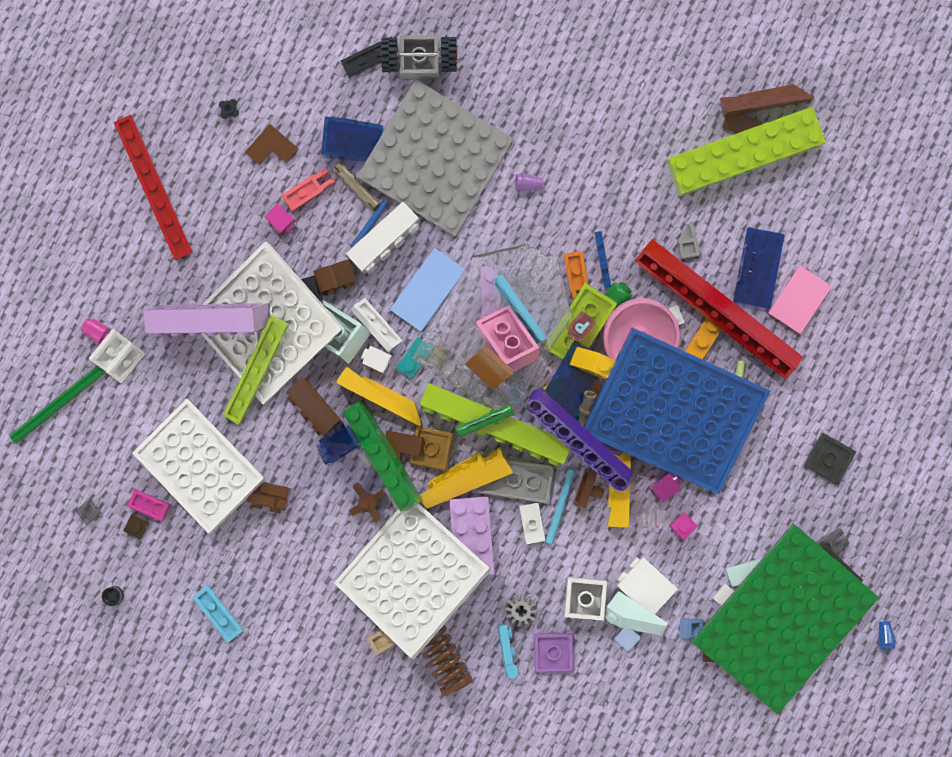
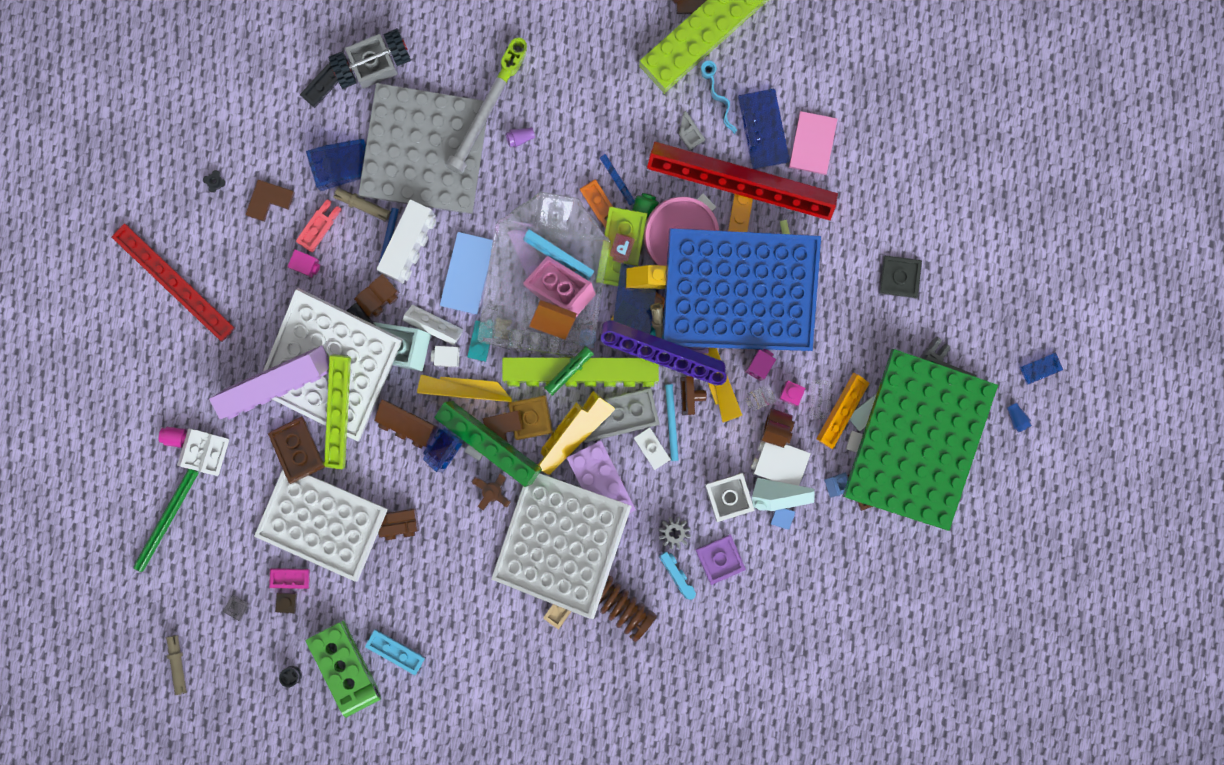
camera: 25 degrees left, 0 degrees up
none -> dark tan pin [166,635,187,695]
none -> reddish brown tile [268,416,325,484]
none -> bright green hinge [305,620,381,718]
none -> flat silver piece [445,38,527,174]
none -> medium azure flag [701,61,737,134]
none -> reddish brown brick [762,408,795,448]
none -> light orange plate [816,373,870,449]
none -> clear blue tile [1019,352,1063,385]

